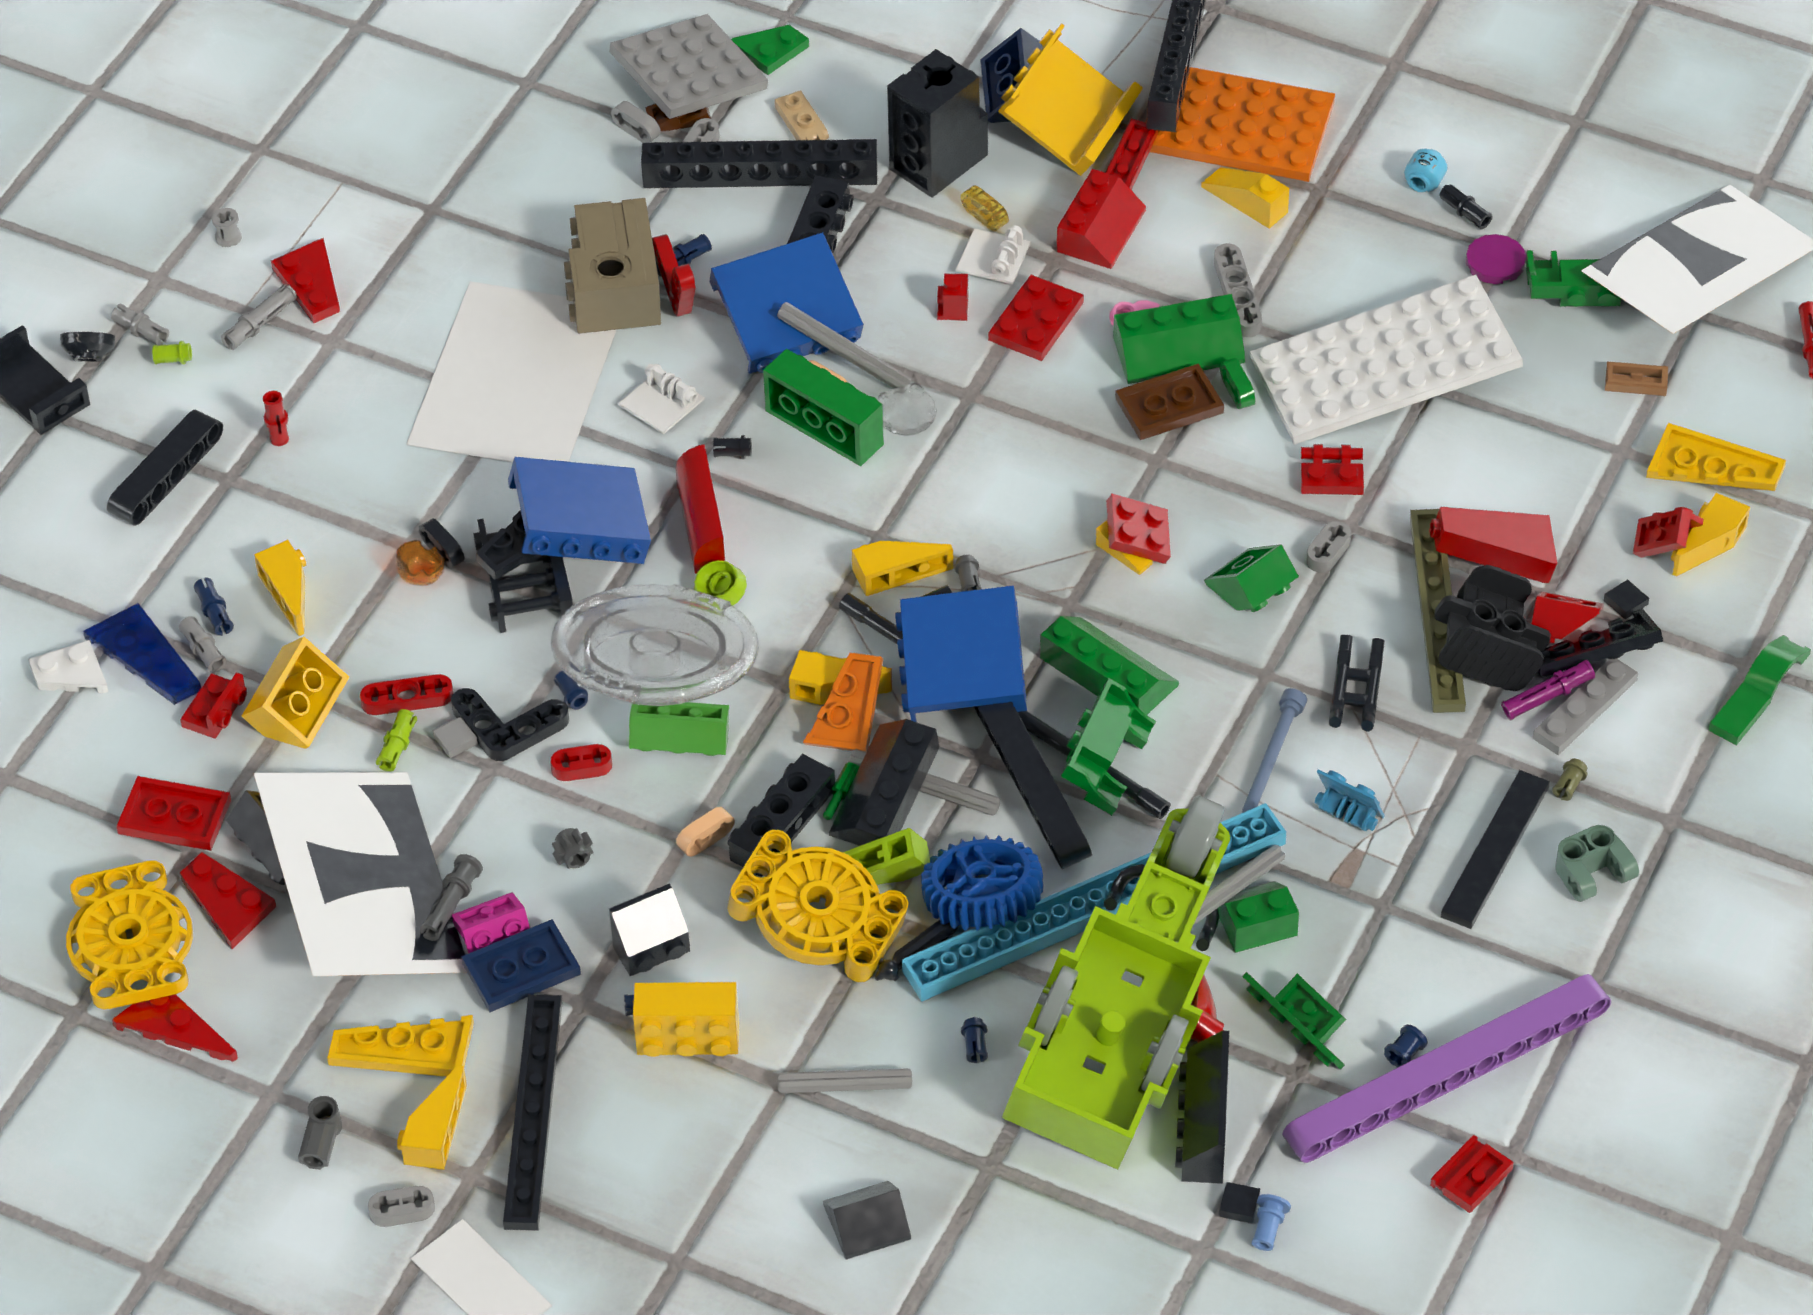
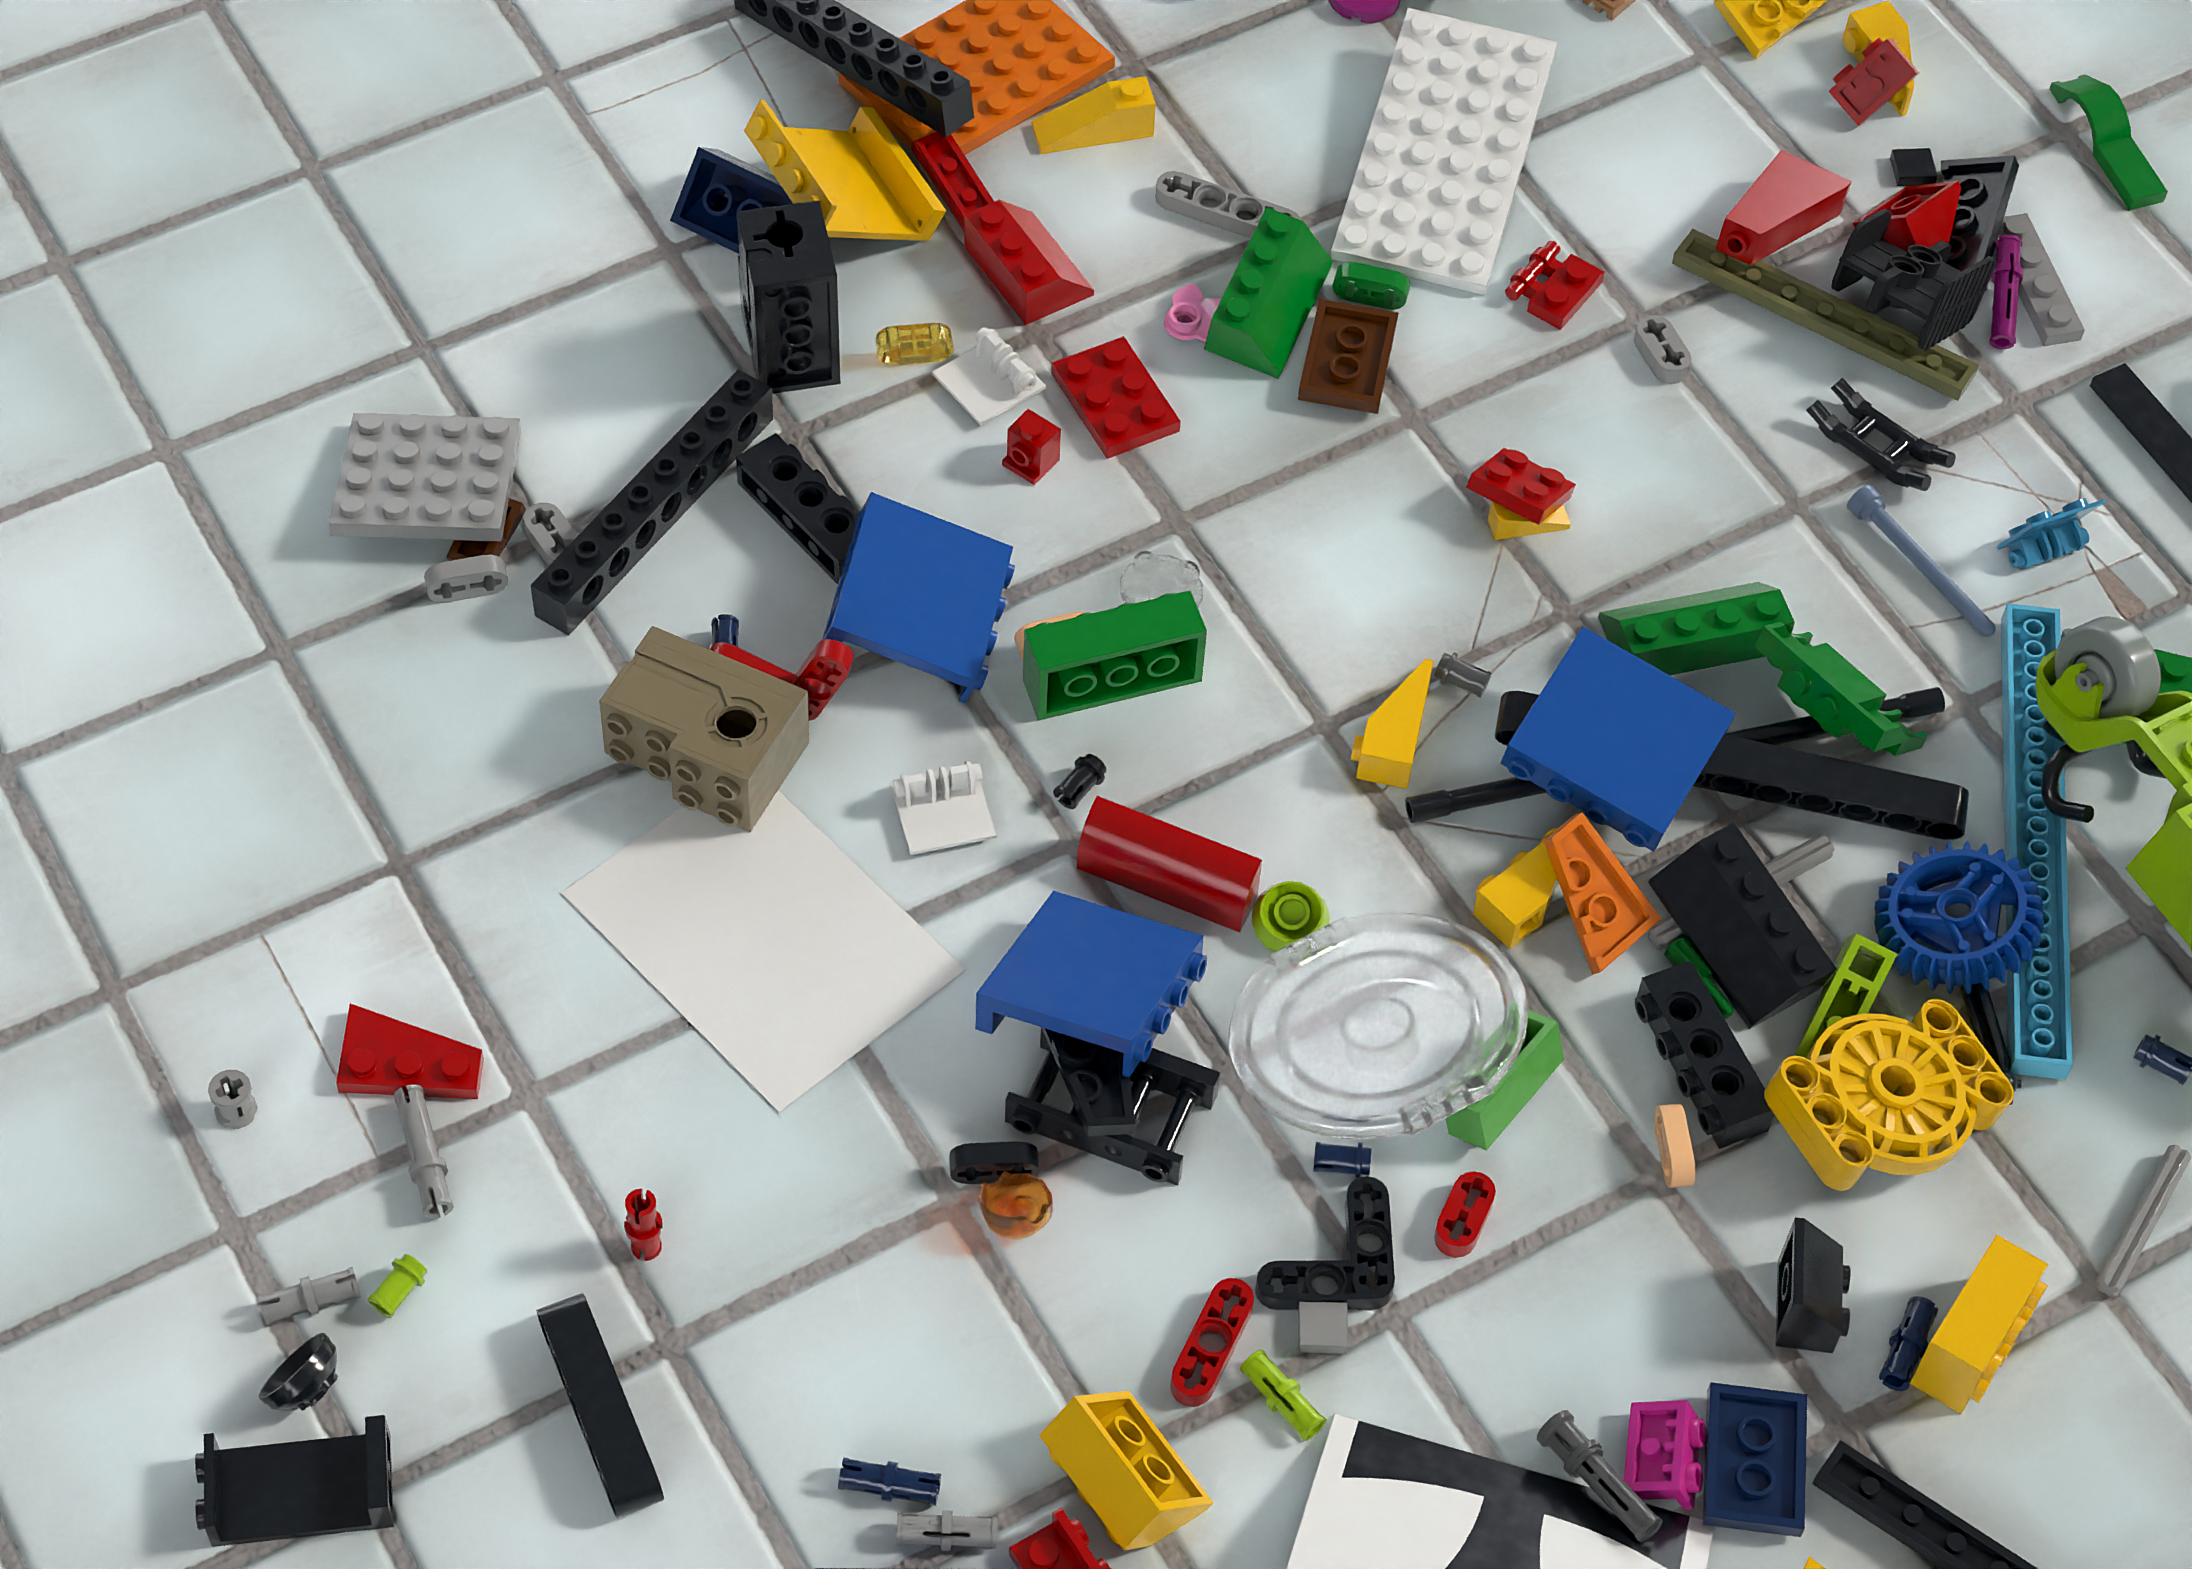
camera: 60 degrees left, 5 degrees up
yellow slope [254,540,306,636] -> none
dark grey gear [552,828,594,869] -> none
green wing [731,25,809,75] -> none
tan hinge [775,90,829,140] -> none
light grey axle [777,302,911,393] -> none
green slope [1204,544,1299,612] -> none
olive pin [1552,758,1588,801] -> none

